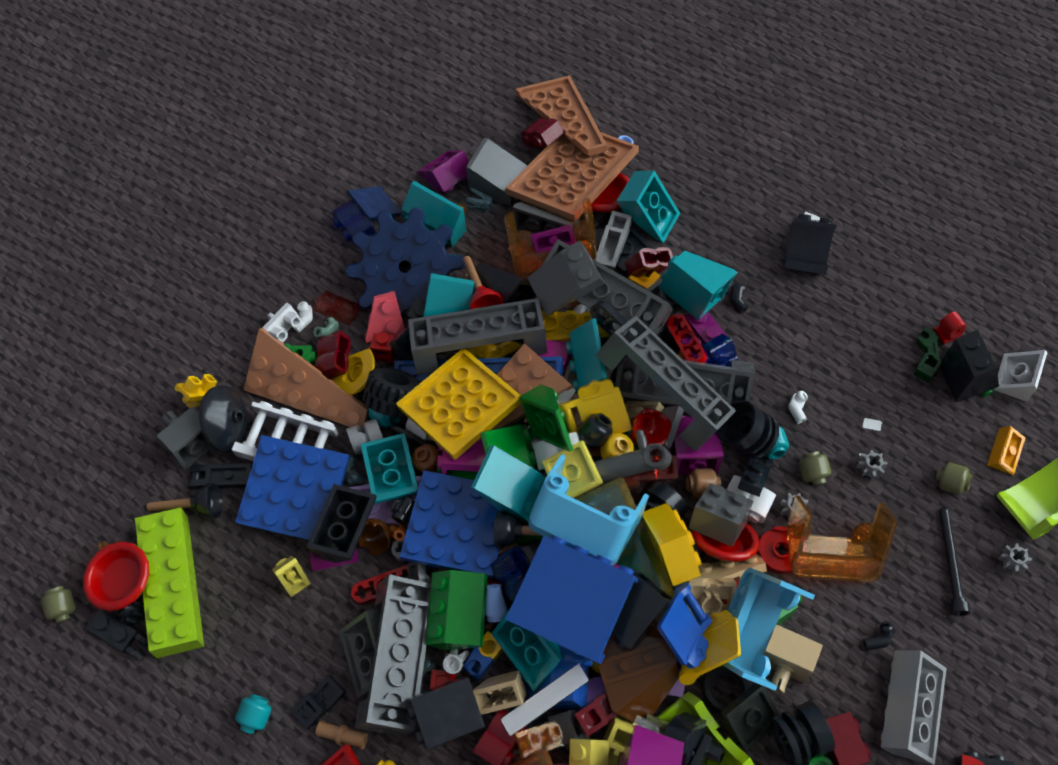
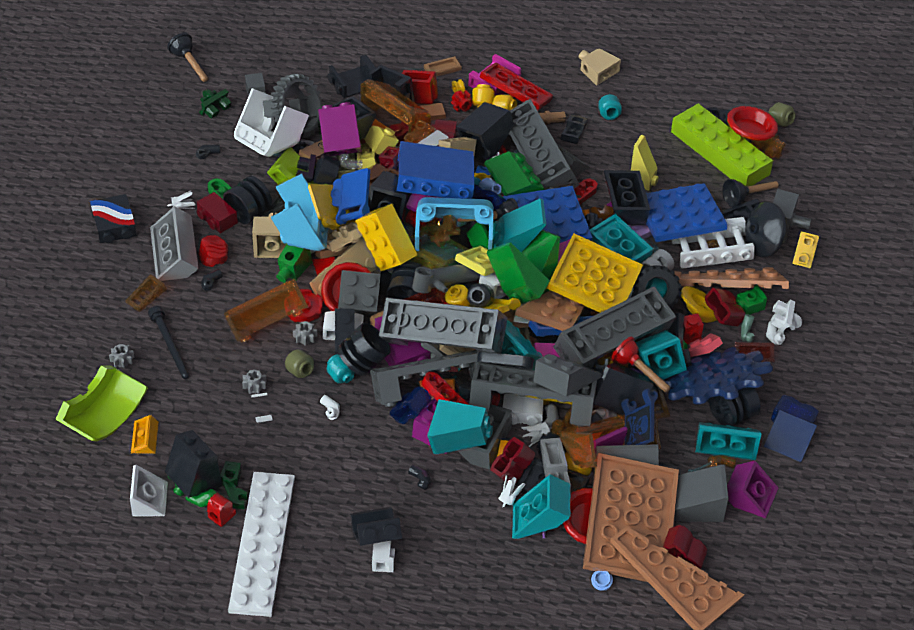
camera: 150 degrees right, 15 degrees down
olive head [936,462,973,495] -> none
none -> clear orange slope [125,274,167,312]
none -> red hair [198,235,228,267]
none -> white plate [228,472,295,617]
none -> white piece [498,475,525,507]
none -> dark blue flag [621,388,658,445]

